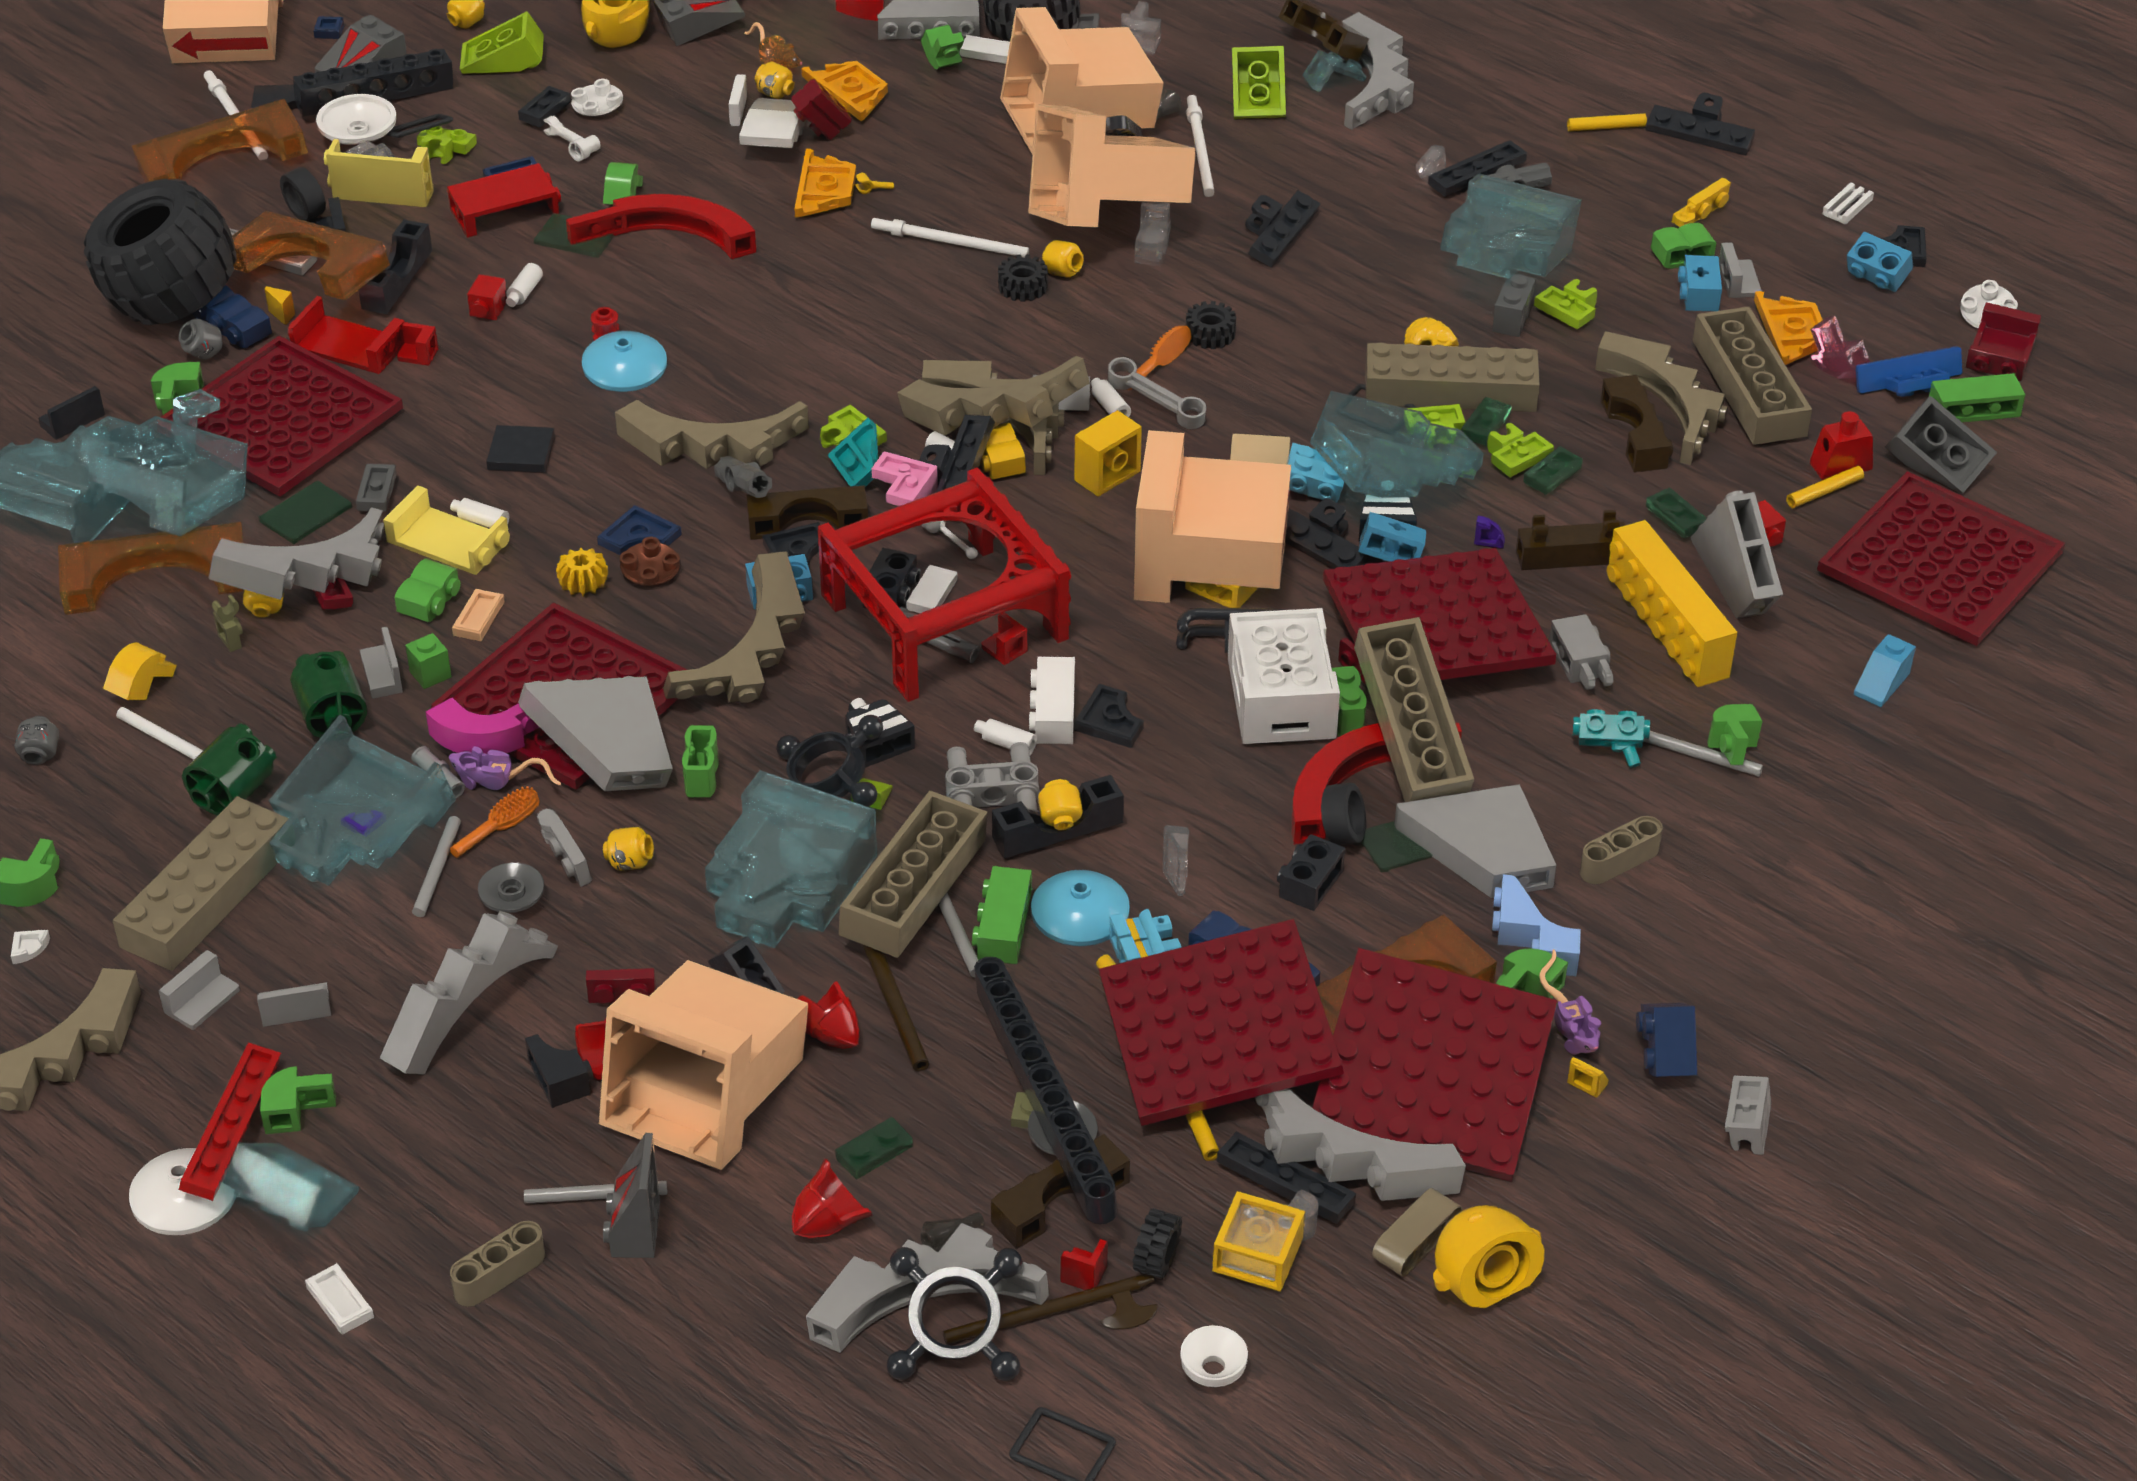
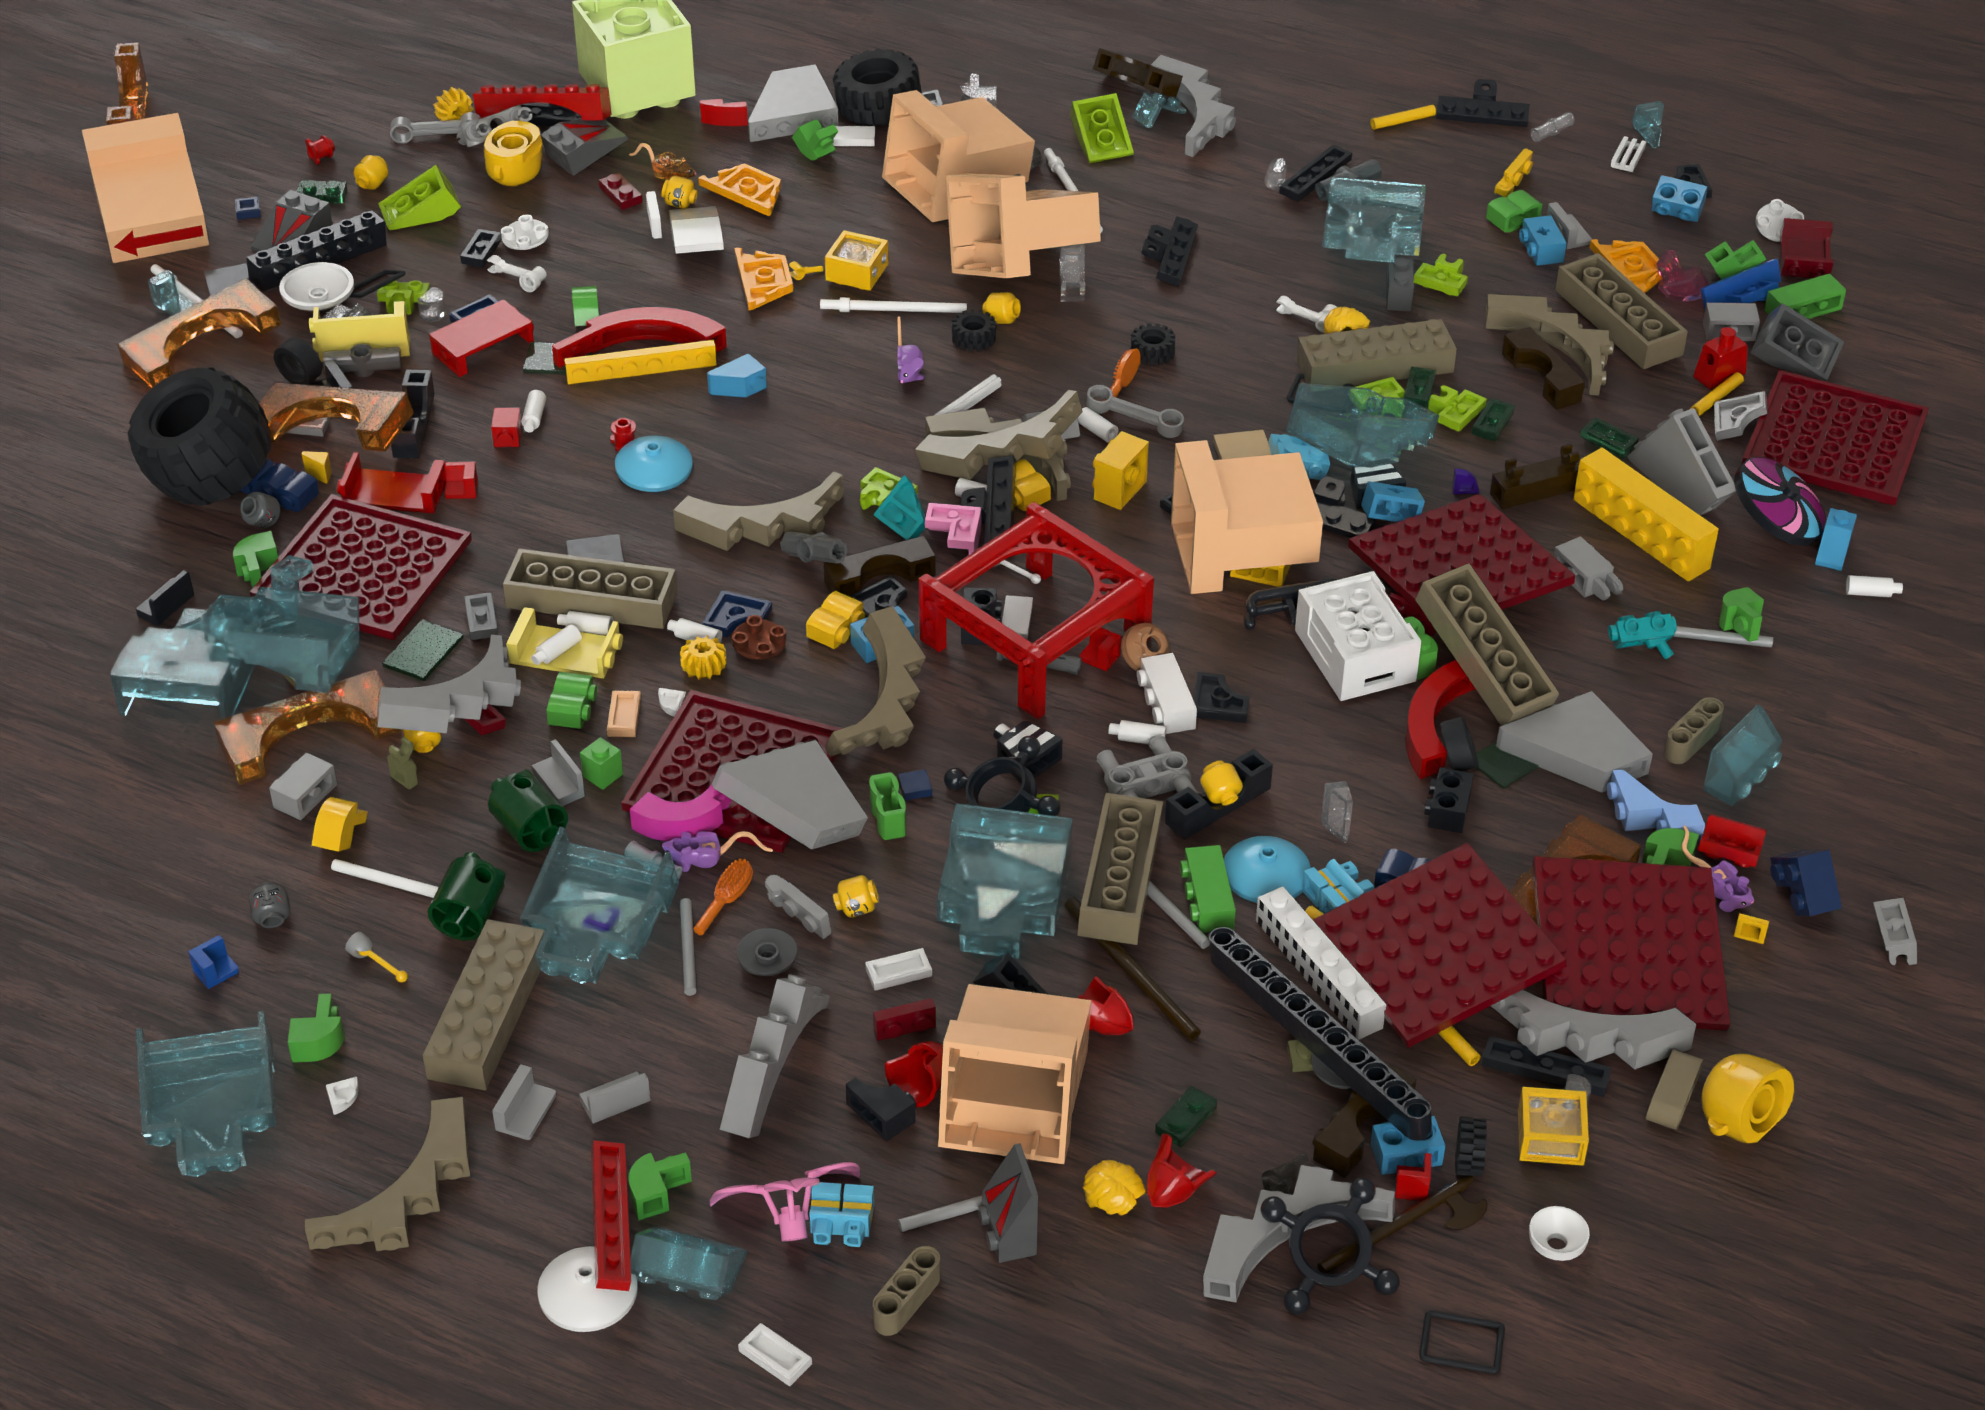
camera: 15 degrees left, 0 degrees up
dark red brick [791,79,852,140] -> none
none -> clear light blue bracket [148,269,202,323]
none -> light grey brick [269,753,337,820]
none -> clear green plate [296,180,348,203]
none -> dark grey piece [323,344,402,377]
none -> hinge [345,932,408,983]
none -> clear brick [418,287,446,322]
none -> dark tan brick [503,549,677,629]
none -> white cylinder [531,624,582,665]
none -> yellow plate [565,340,717,384]
none -> dark red plate [599,173,643,210]
none -> white tile [658,688,687,716]
none -> white cylinder [667,618,722,643]
none -> dark azure slope [707,354,767,397]
none -> bright pink plant [710,1162,860,1242]
none -> yellow brick [806,591,865,649]
none -> medium azure hips [809,1182,875,1247]
none -> yellow piece [825,230,889,291]
none -> white tile [865,948,932,991]
none -> medium lavender animal [897,316,924,383]
none -> dark blue tile [898,769,932,801]
none -> white axle [933,374,1001,416]
none -> yellow hair [1083,1160,1146,1216]
none -> medium nougat piece [1121,623,1170,671]
none -> white brick [1256,886,1386,1040]
none -> white brick [1276,296,1337,333]
none -> dark azure brick [1370,1116,1446,1175]
none -> clear pin [1530,112,1575,142]
none -> clear light blue bracket [1632,101,1664,148]
none -> red bracket [1698,814,1767,868]
none -> light grey brick [1703,303,1760,341]
none -> clear light blue slope [1703,704,1782,806]
none -> bright green brick [1705,240,1766,280]
none -> light grey tile [1714,391,1767,441]
none -> dish [1734,457,1826,546]
none -> white cylinder [1846,575,1903,597]

